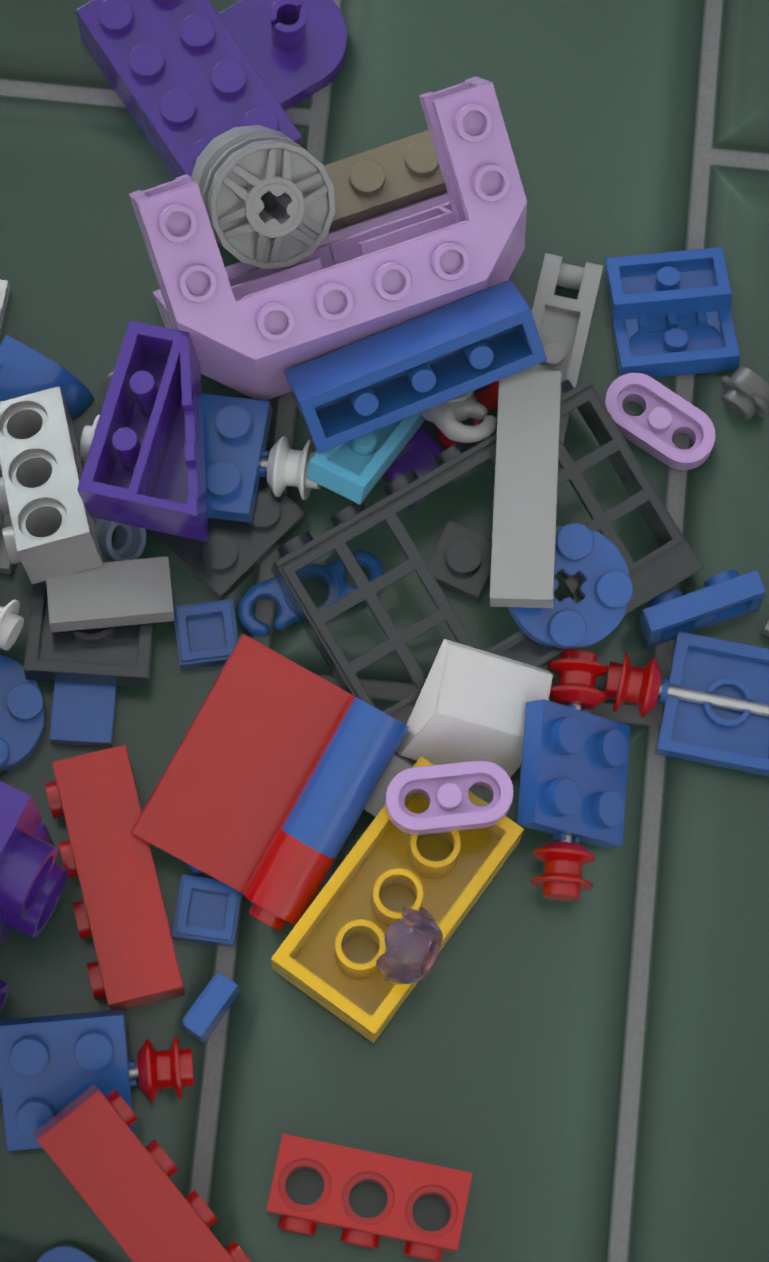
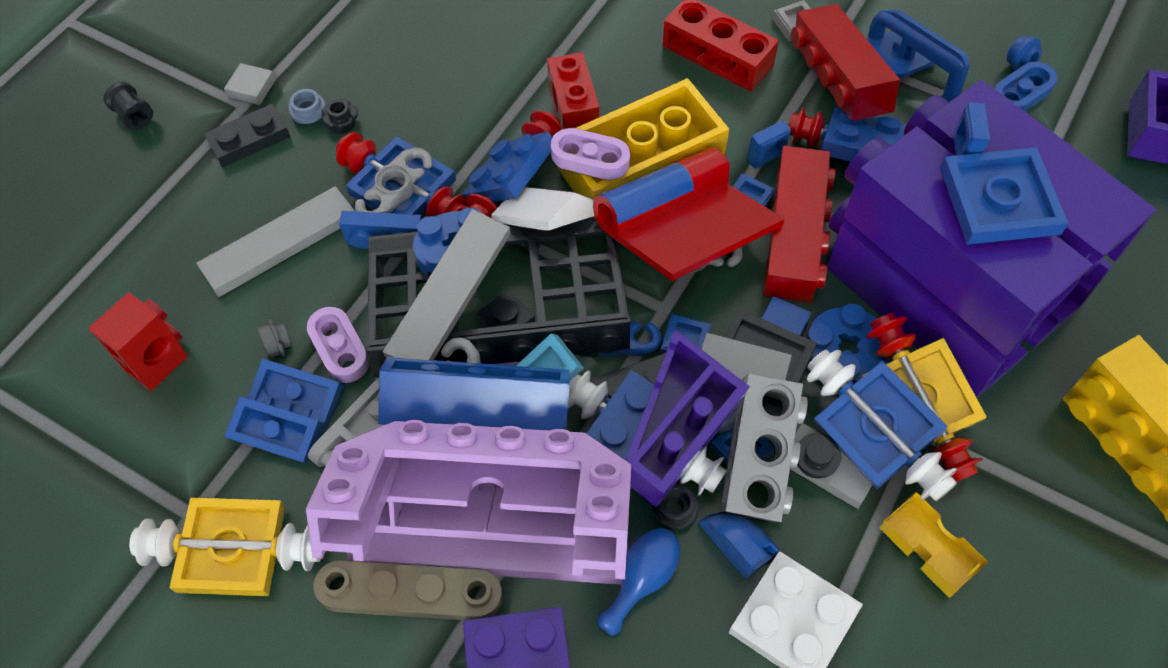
camera: 150 degrees left, 15 degrees down
light grey wheel [191,125,335,269] -> none
plate [376,906,443,985] -> none
none -> yellow plate [129,498,321,596]
none -> light grey piece [355,147,433,213]
none -> red brick [547,52,600,129]
none -> blue piece [597,528,680,636]

